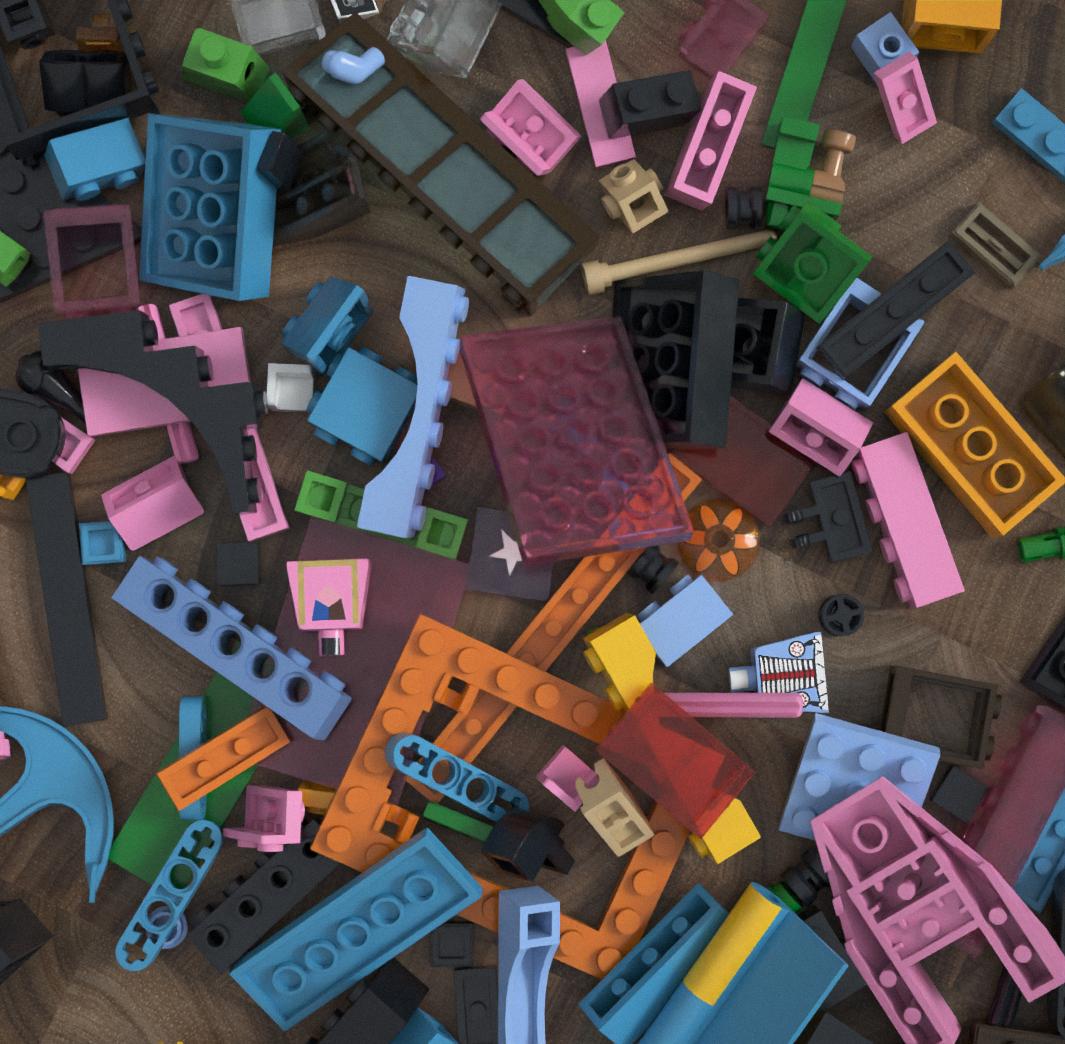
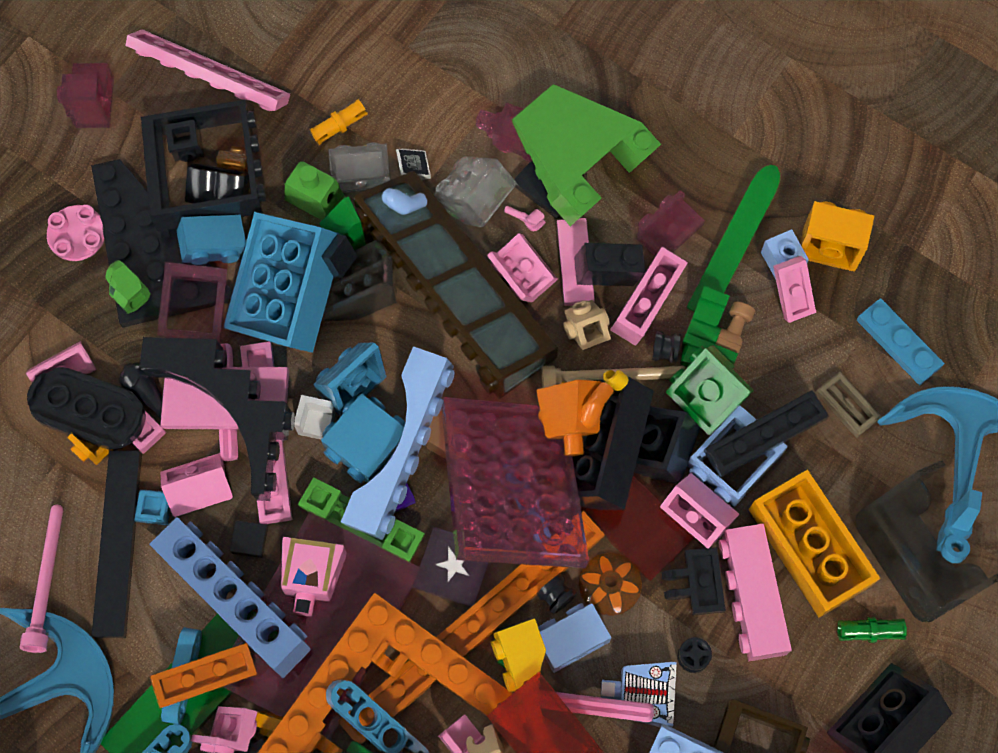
camera: 10 degrees right, 15 degrees down
none -> bright pink hand [504,206,546,232]
none -> orange torso [537,370,629,456]

